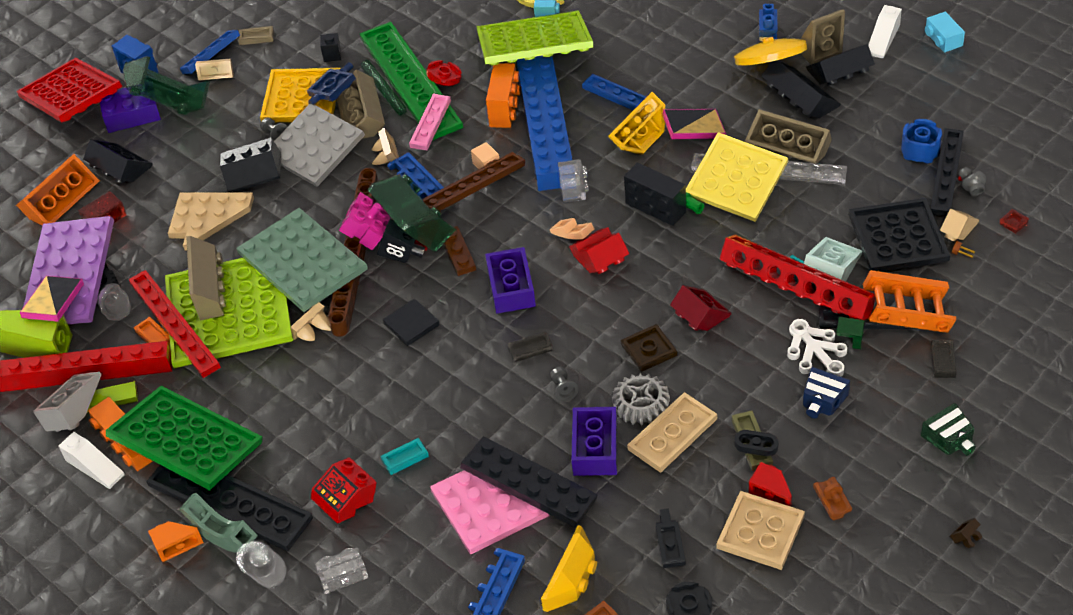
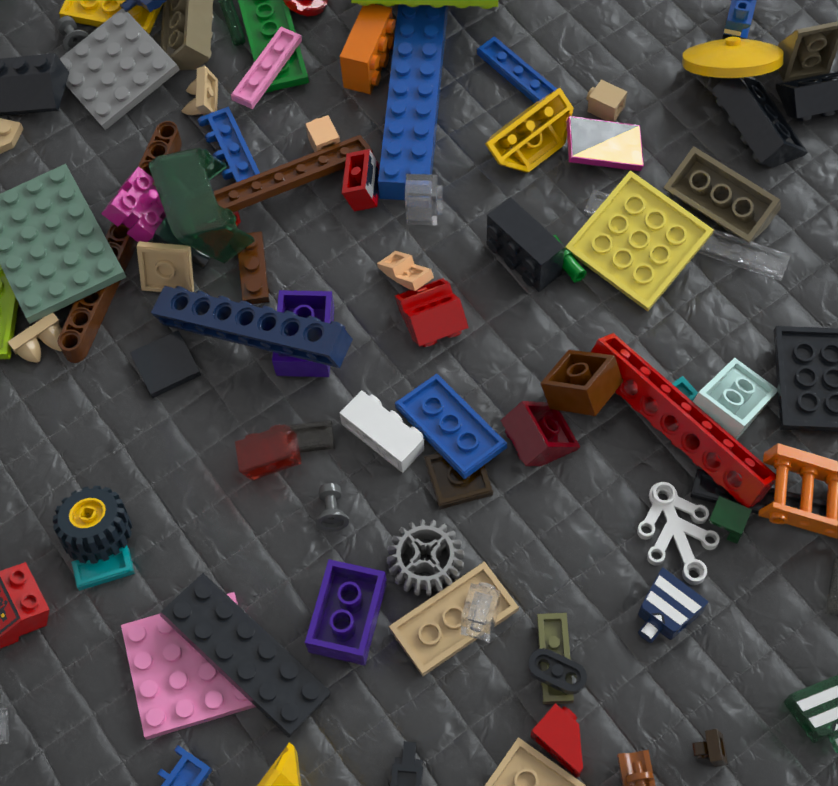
camera: 10 degrees right, 15 degrees up
none -> black wheel [53,486,132,564]
none -> tan tile [137,241,194,292]
none -> dark blue brick [151,286,353,368]
none -> clear red brick [235,424,302,480]
none -> white brick [340,390,424,473]
none -> red brick [342,149,380,212]
none -> blue tile [395,374,507,479]
none -> clear brick [461,582,500,642]
none -> reddish brown brick [540,350,623,416]
none -> tan brick [586,80,627,122]
none -> dark brown tile [692,729,728,767]

